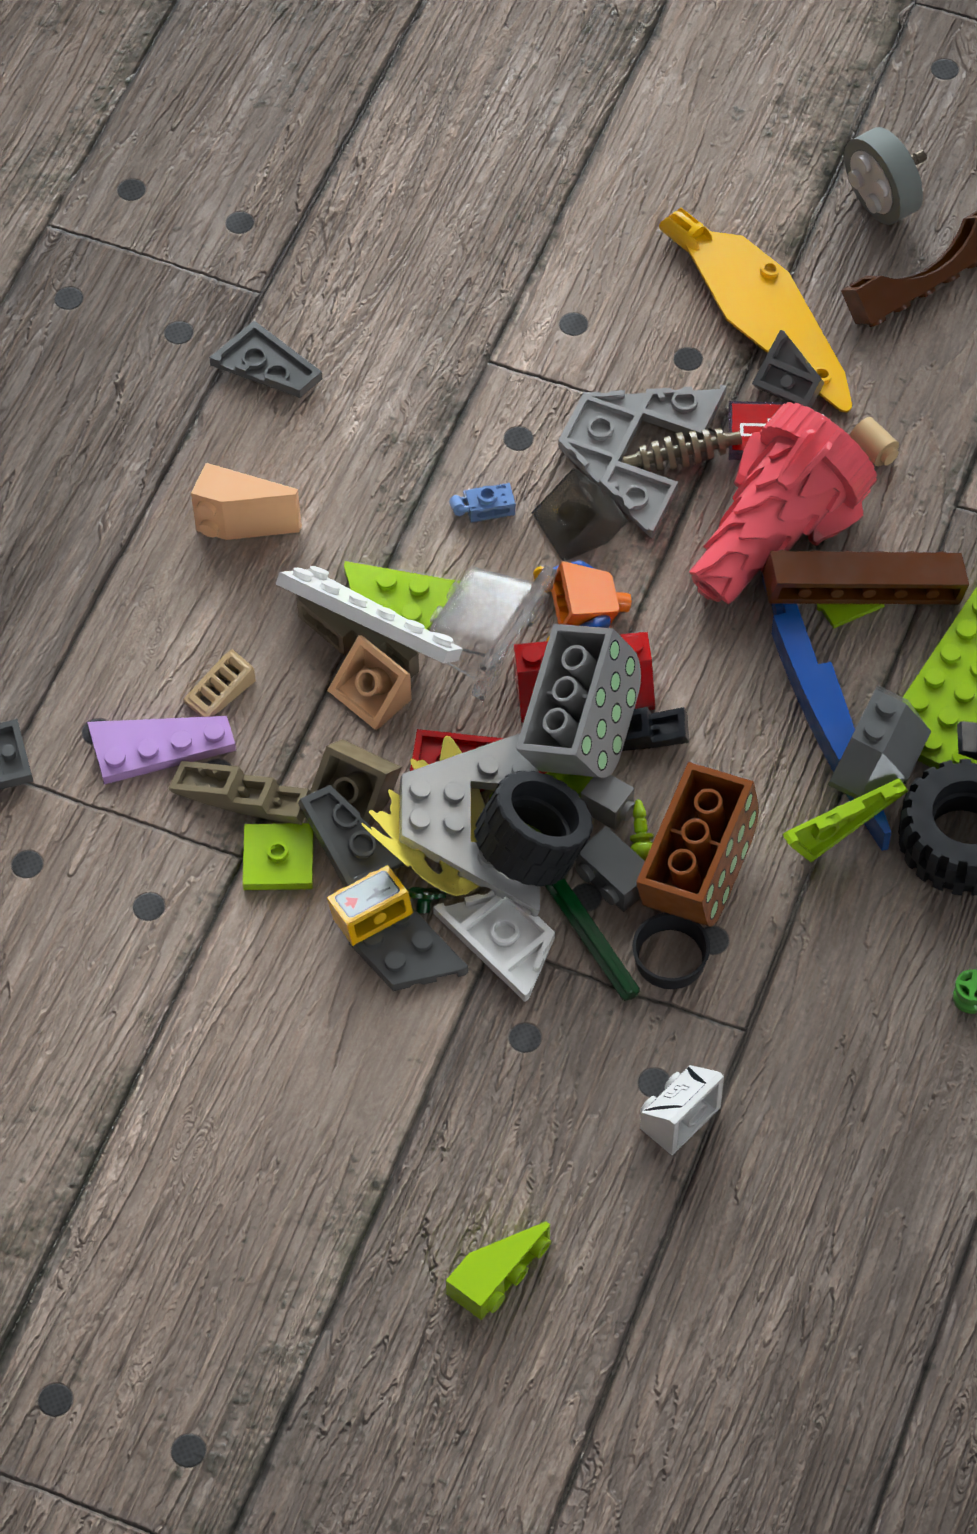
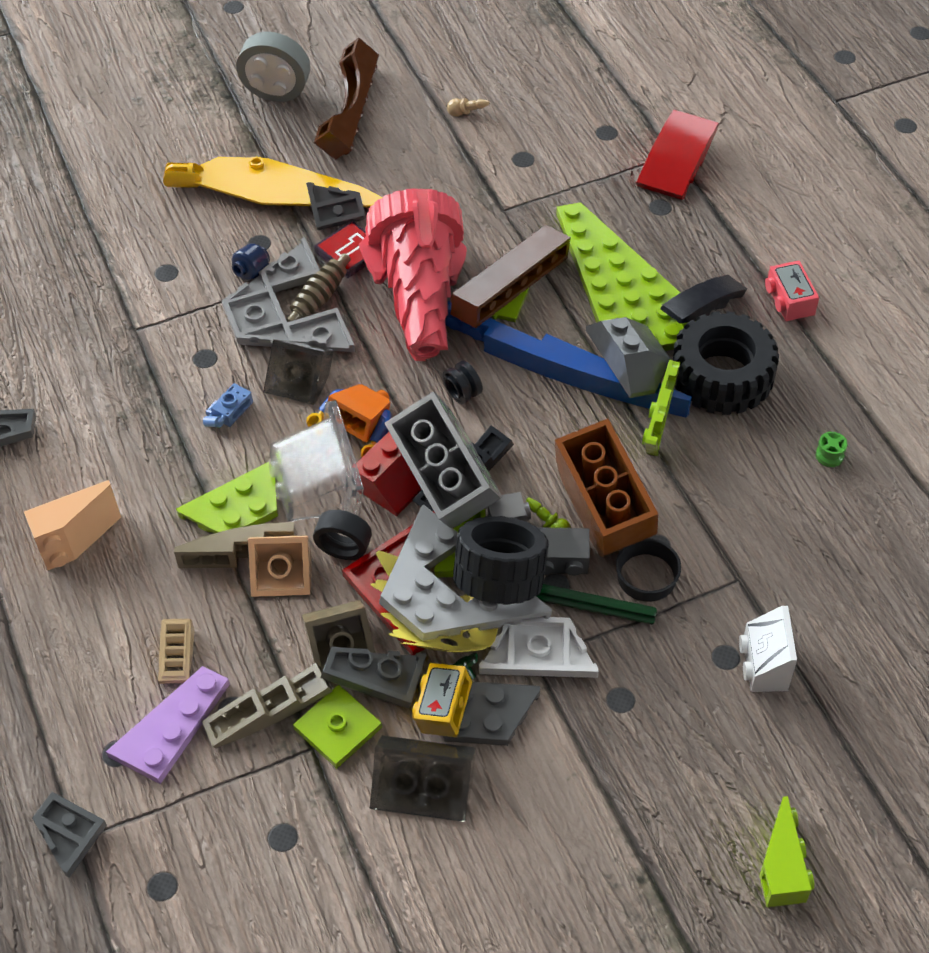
camera: 45 degrees left, 5 degrees down
white wing [276,566,463,663] -> none
none -> dark blue head [231,243,270,281]
none -> black tyre [313,510,372,560]
none -> clear smoke slope [370,735,476,822]
none -> black wheel [442,360,483,404]

